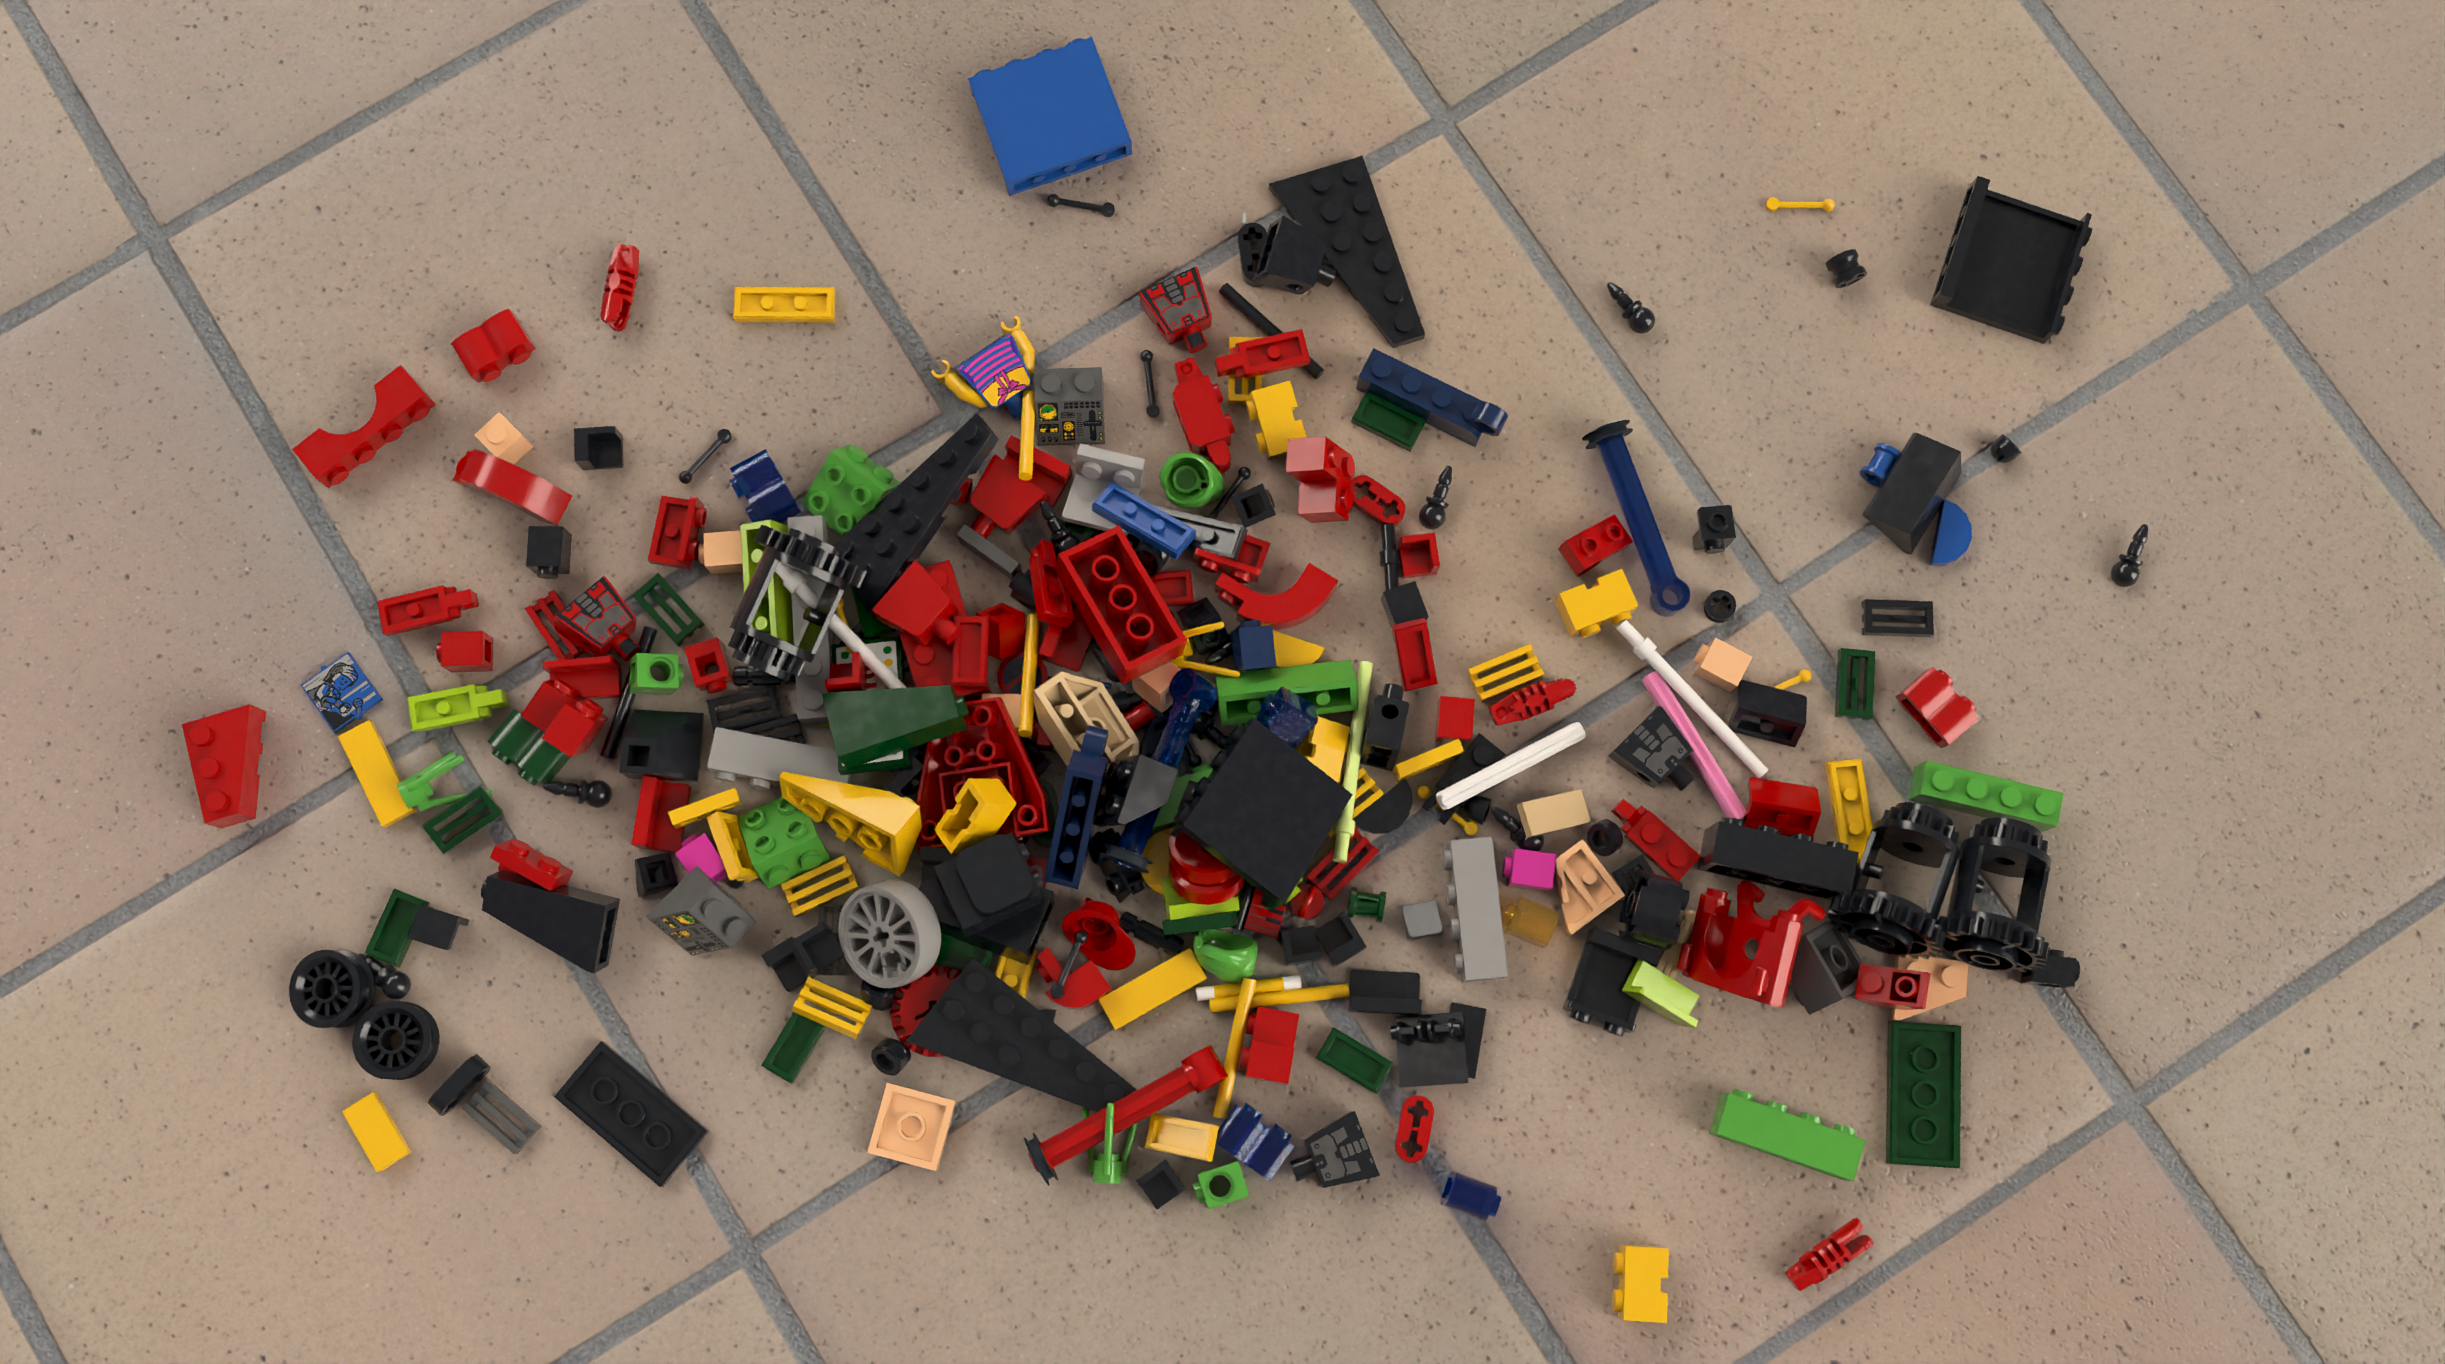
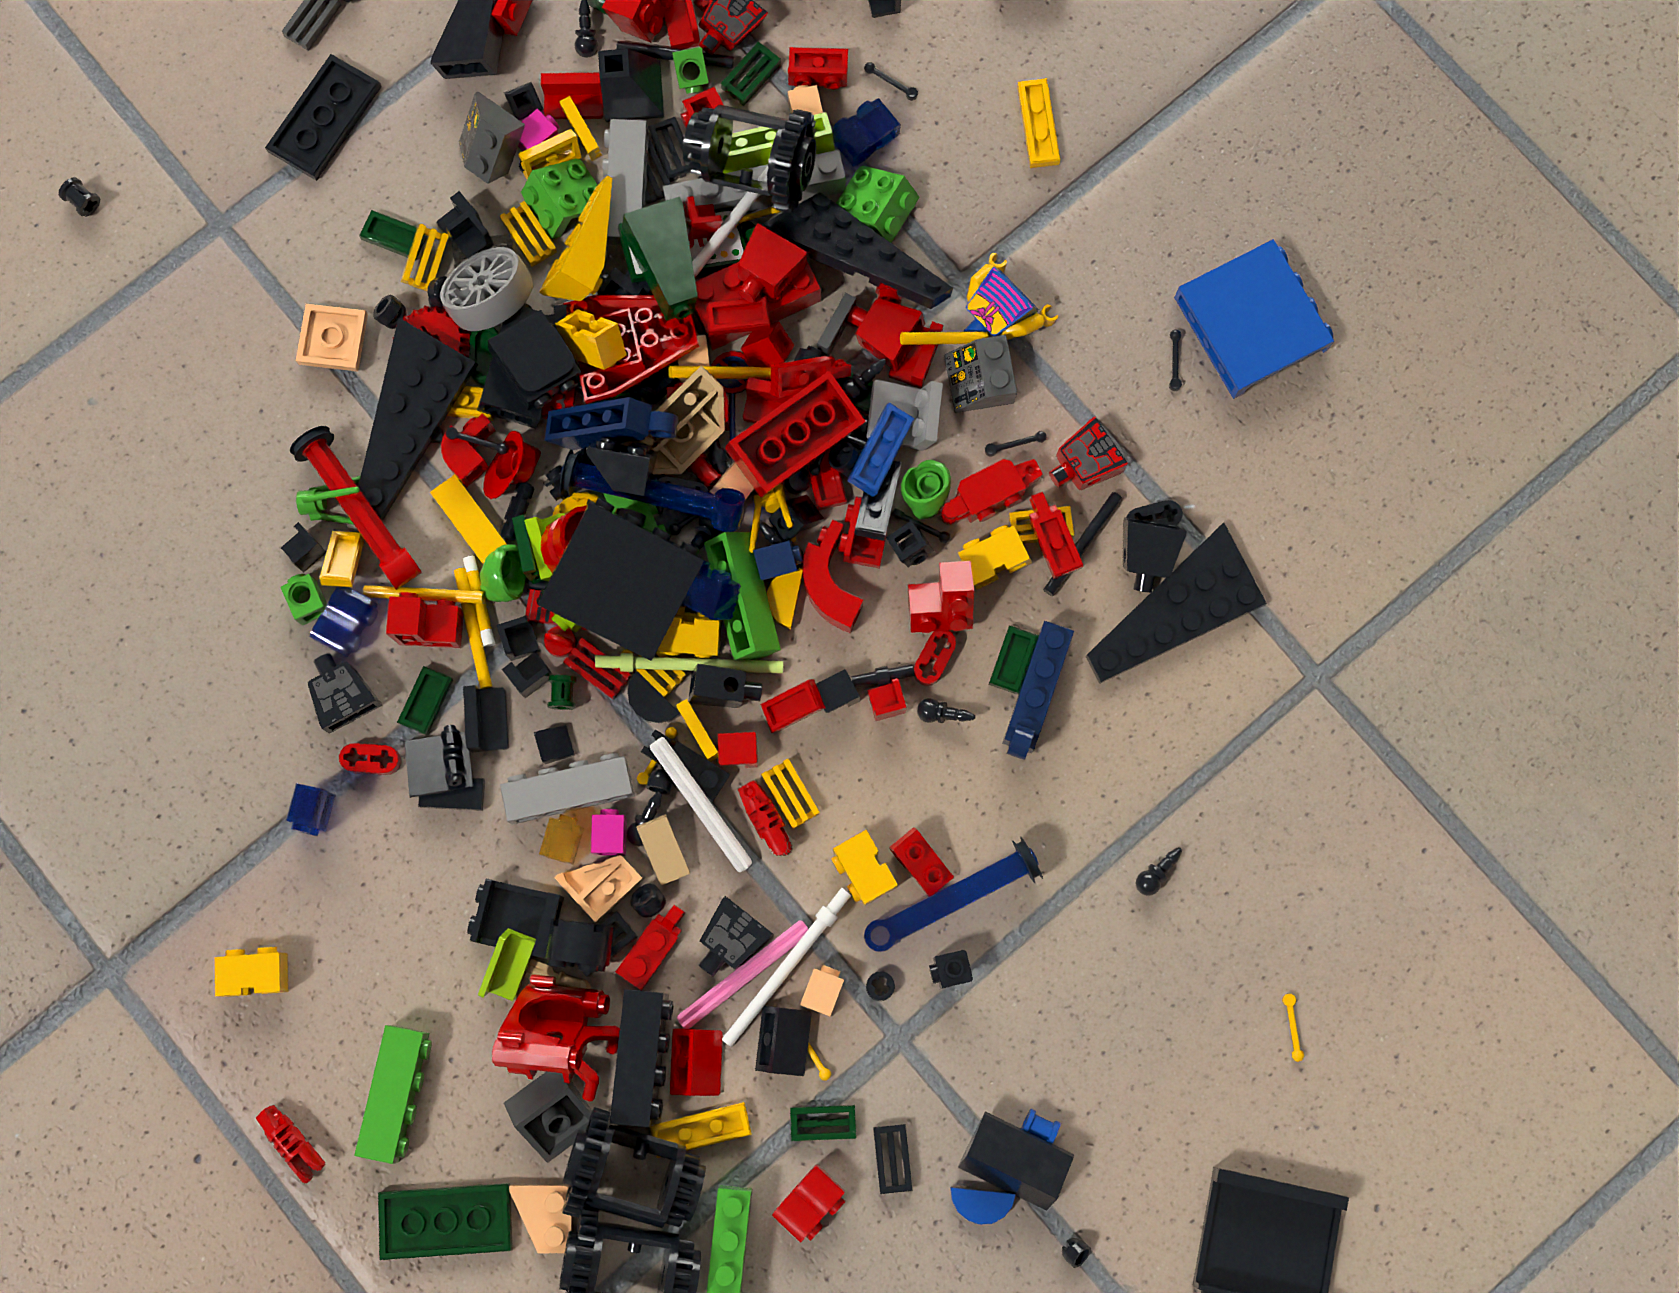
camera: 85 degrees right, 0 degrees up
black wheel [1825,249,1867,288] -> none
red slope [1855,964,1931,1010] -> none

